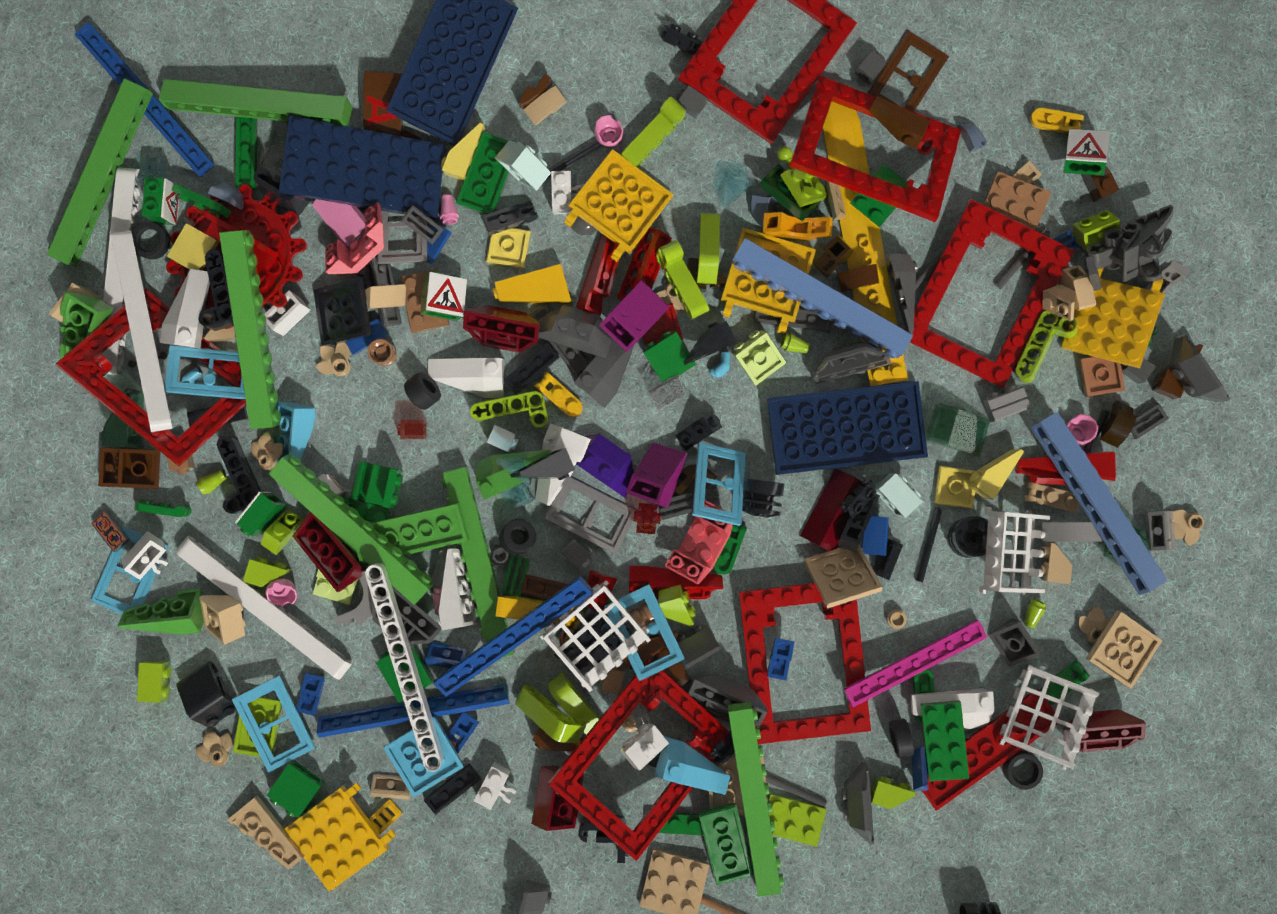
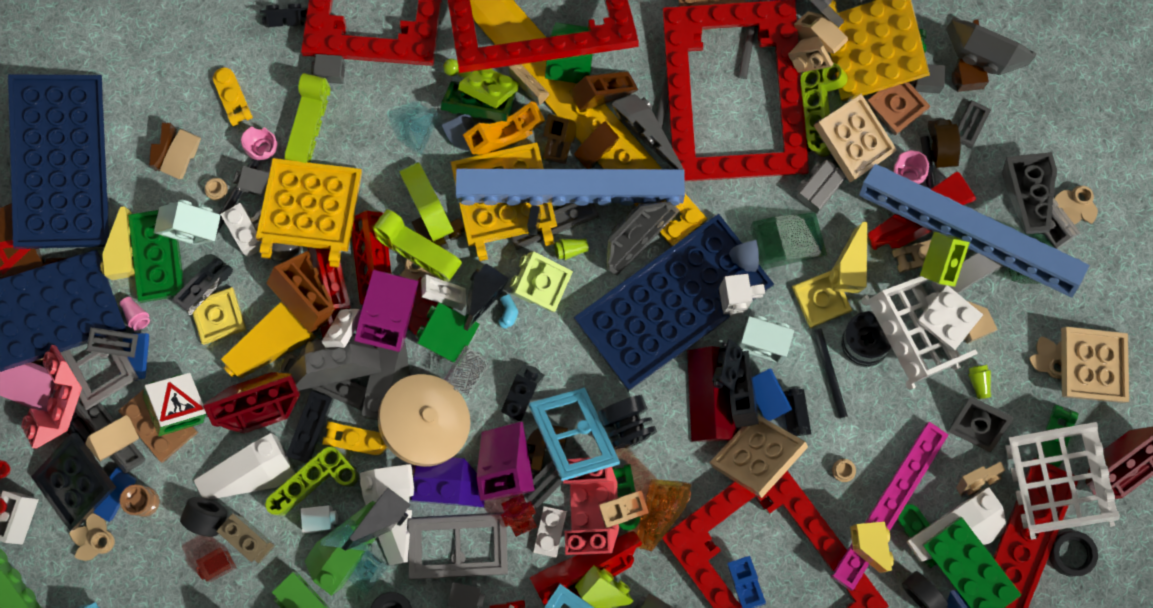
camera: 25 degrees left, 10 degrees down
none -> tan plate [205,178,228,200]
none -> yellow plate [213,67,253,127]
none -> dark tan hips [216,513,275,563]
none -> dark grey brick [233,166,270,197]
none -> dark orange wedge [266,251,335,333]
none -> white plate [322,309,361,348]
none -> tan dish [378,374,470,466]
none -> white plate [421,275,466,311]
none -> black tile [527,205,541,236]
none -> white plate [533,507,567,558]
none -> reddish brown slope [569,71,639,110]
none -> tan slope [599,490,649,528]
none -> clear orange plate [637,479,691,552]
none -> white brick [719,274,765,317]
none -> sand blue brick [729,240,759,272]
none -> tan plate [814,94,897,182]
none -> light yellow slope [850,522,894,573]
none -> white plate [917,285,983,351]
none -> lime brick [920,231,970,287]
none -> tan plate [956,462,1005,496]
none -> dark grey wedge [1002,152,1057,234]

